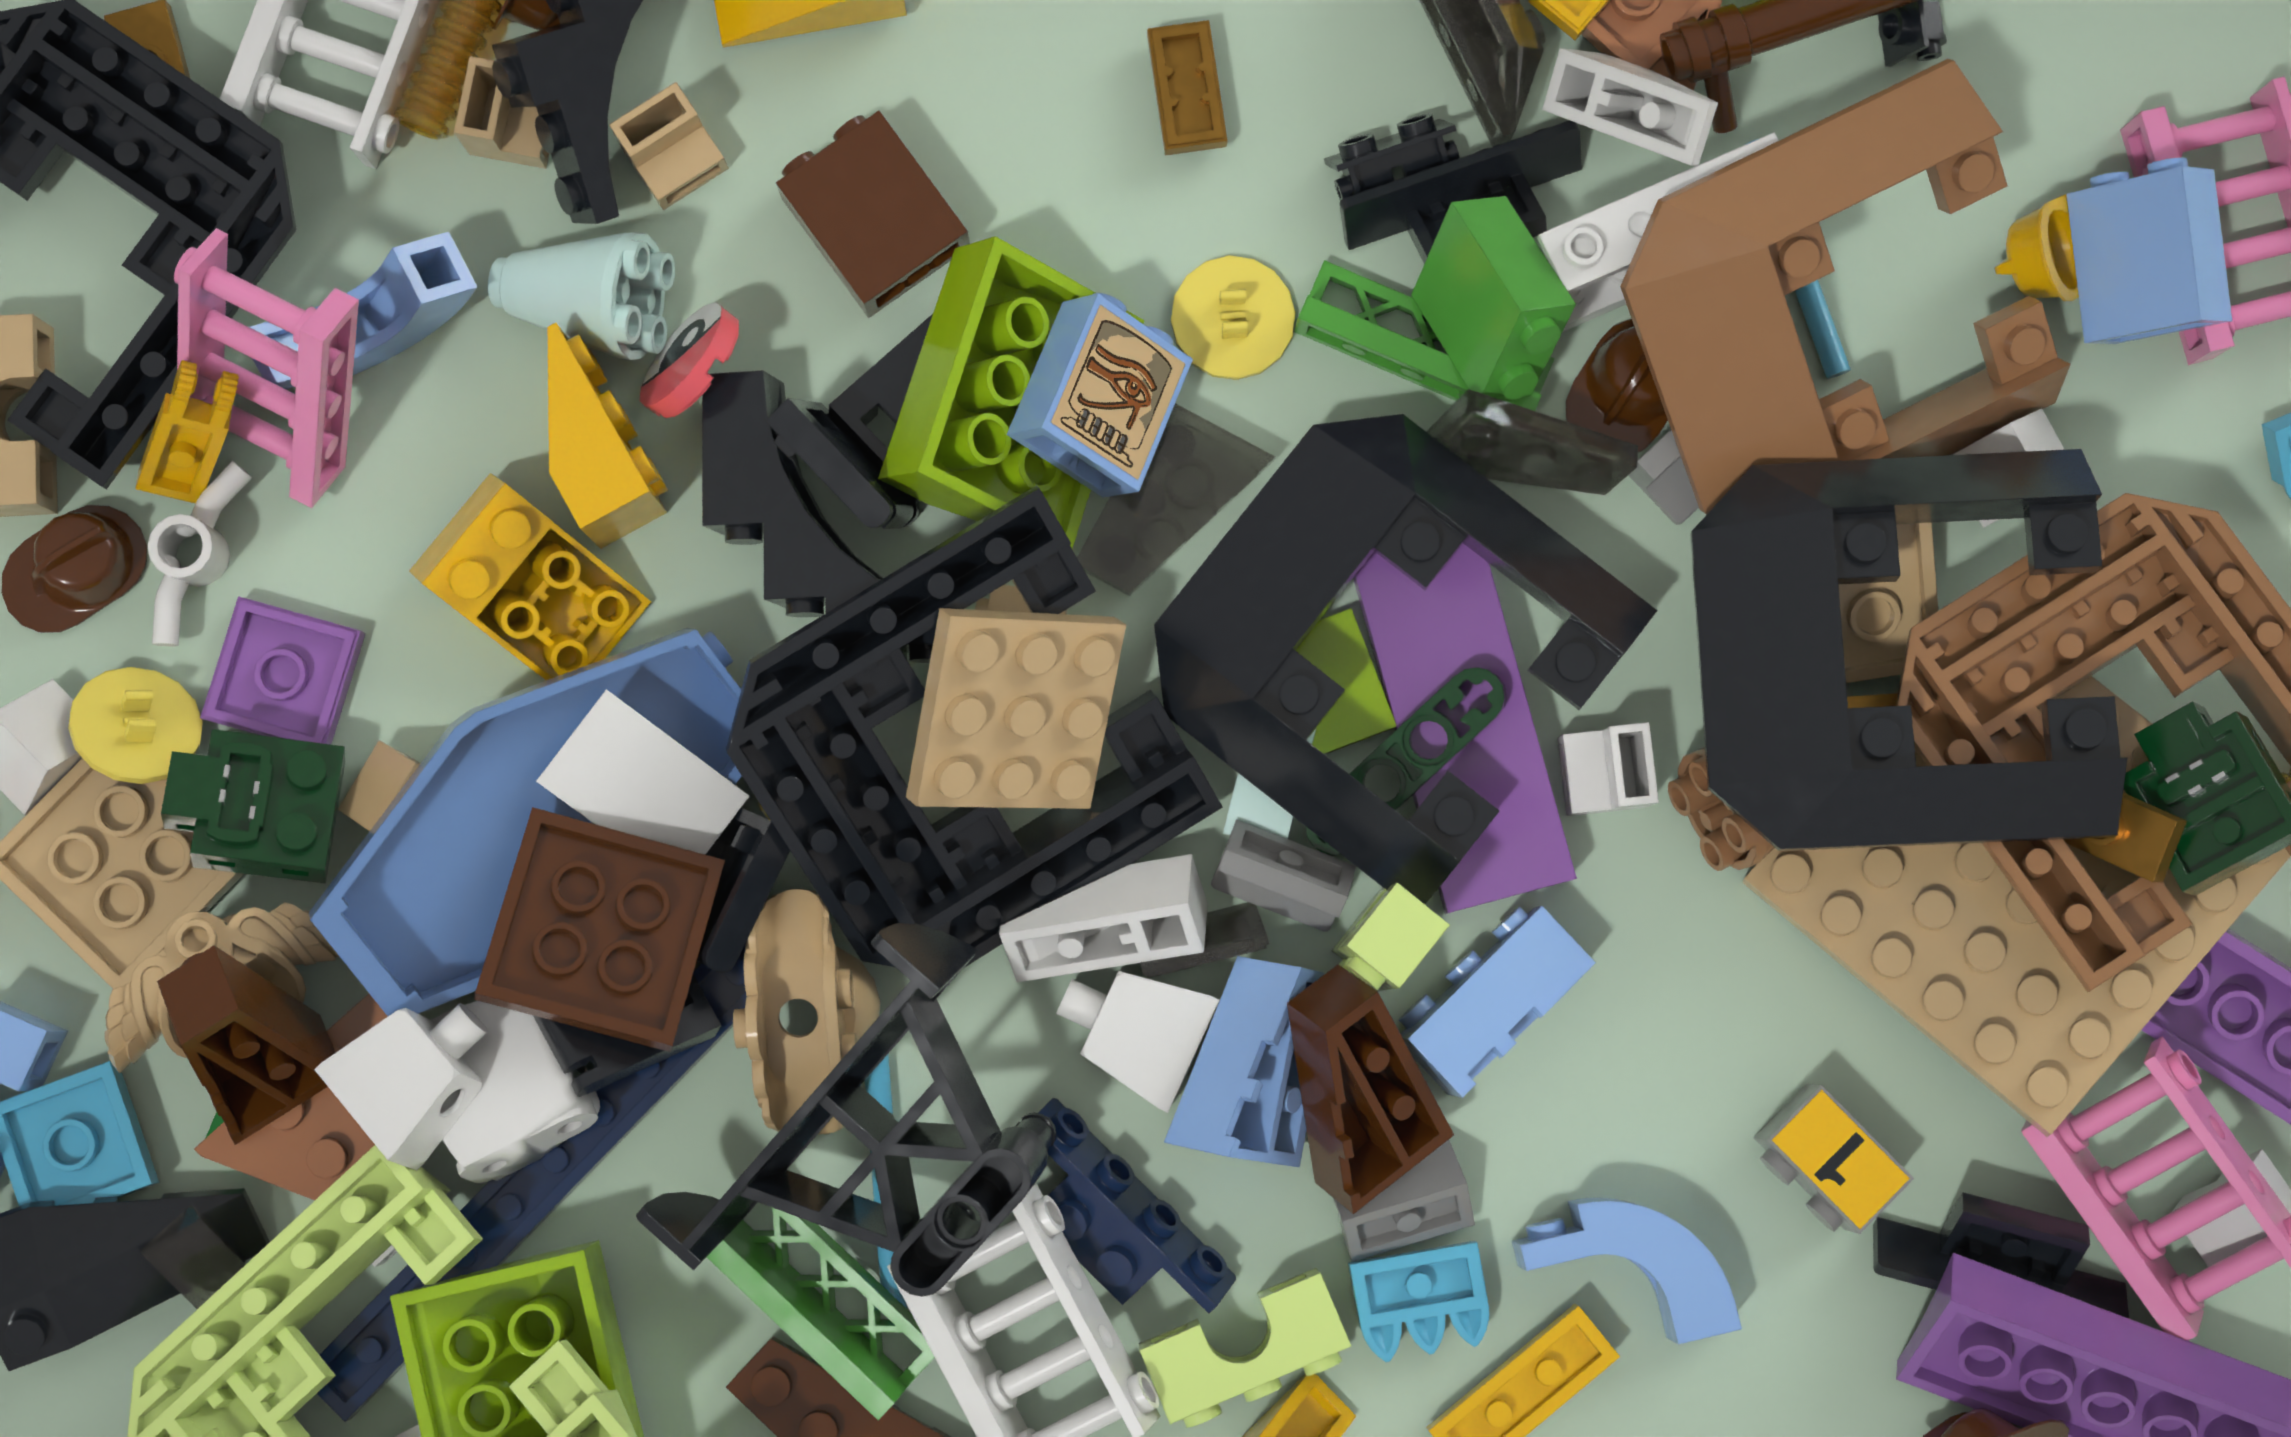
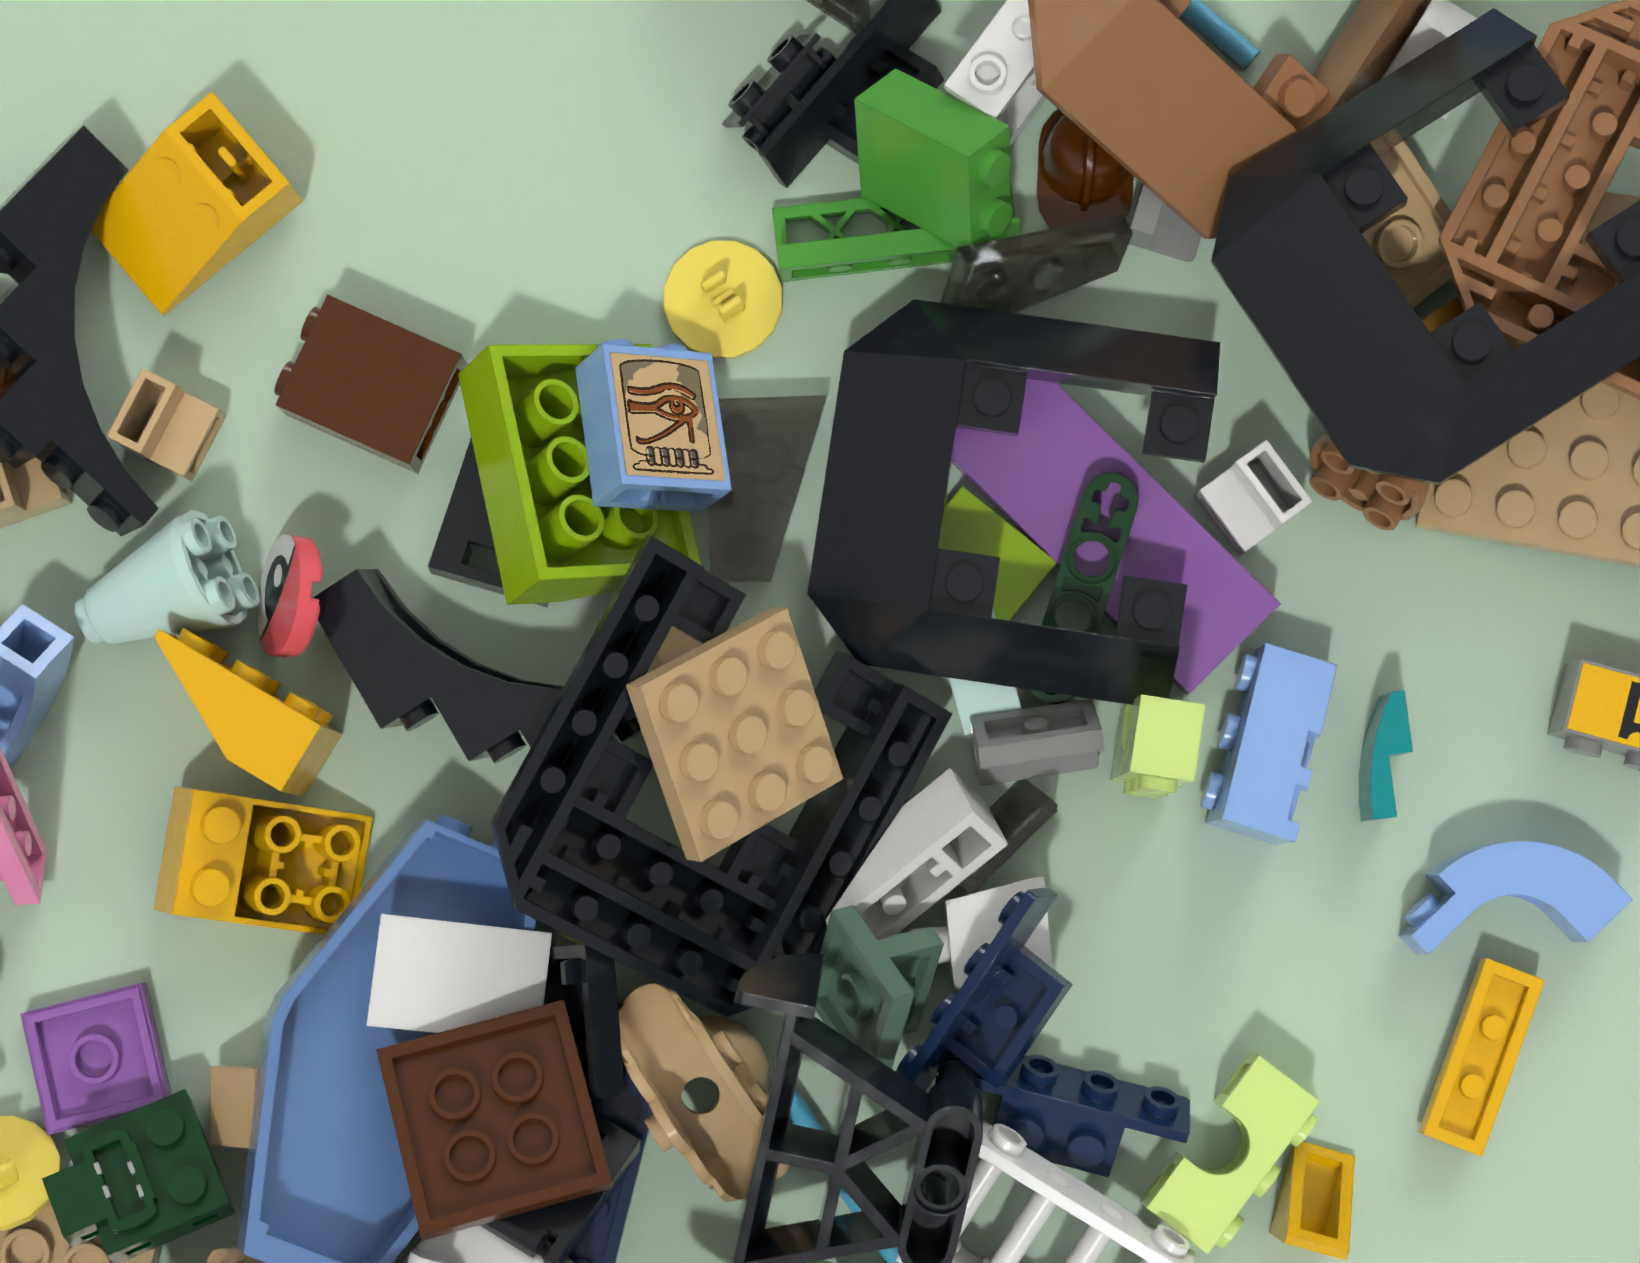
camera: 20 degrees left, 0 degrees up
black container [766,398,920,529] -> none
pearl gold plate [1147,20,1227,156] -> none
light blue wedge [1164,956,1326,1167] -> none
reddish brown wedge [1287,964,1454,1214] -> none
light grey panel [1333,1140,1475,1262] -> none
medium azure plate [1348,1241,1489,1362] -> none
none -> sand green bracket [816,905,944,1069]
none -> dark blue bracket [896,887,1073,1092]
none -> teal slope [1359,690,1413,822]

